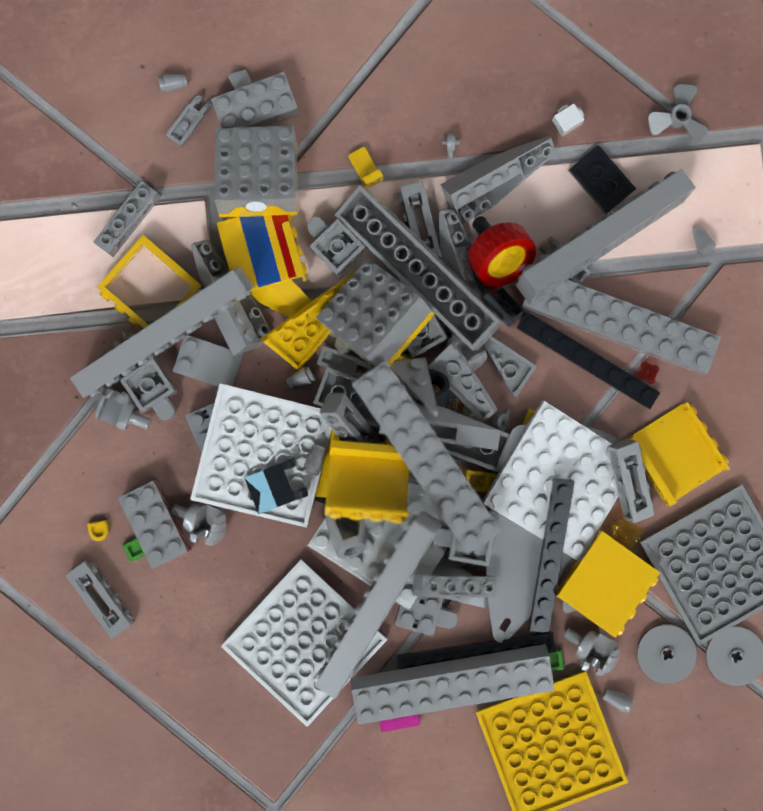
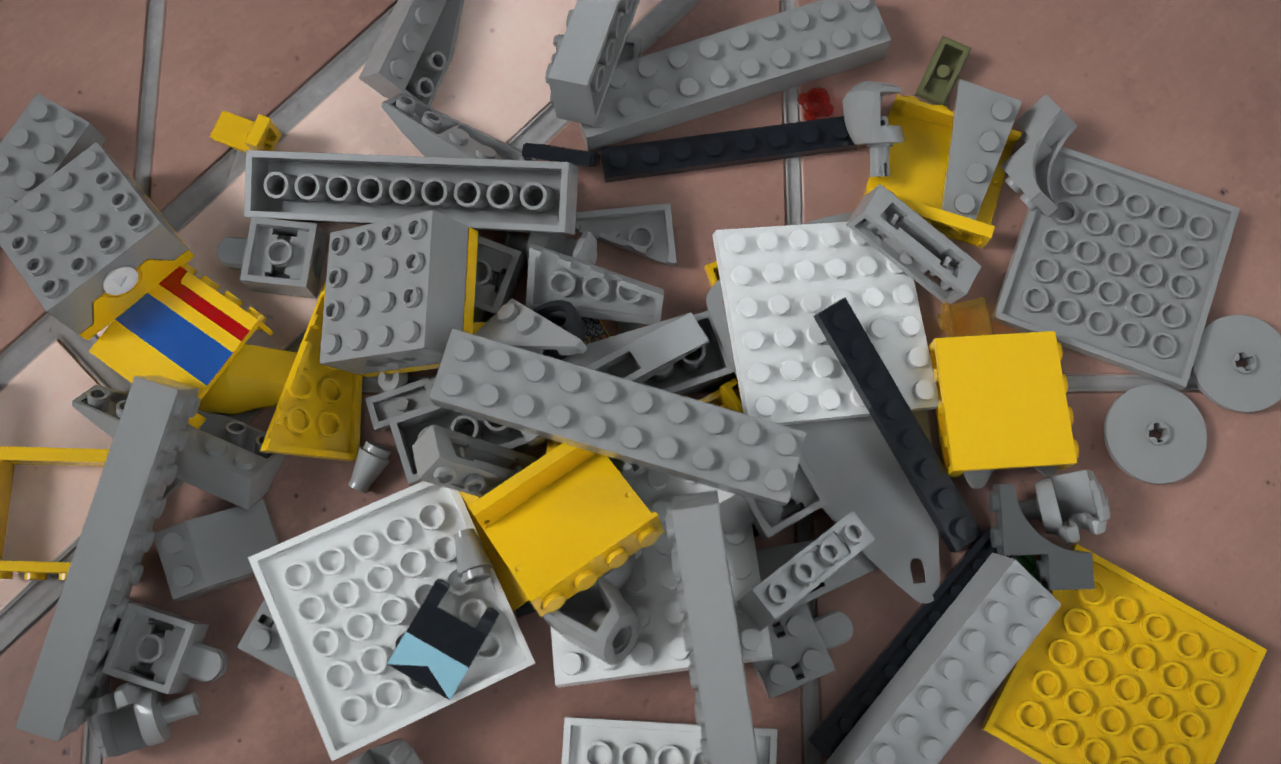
camera: 45 degrees left, 10 degrees down
light grey brick [397,181,442,259] -> none
light grey piece [442,133,460,158] -> none
red wheel [468,216,536,287] -> none
light grey piece [492,409,511,431] -> none
light grey cone [602,689,634,713] -> none
none -> light grey piece [842,81,905,177]
none -> olive slope [915,36,972,106]
none -> light grey wing [941,79,1022,220]
none -> dark grey arch [988,484,1094,590]
none -> light grey arch [1001,94,1078,216]

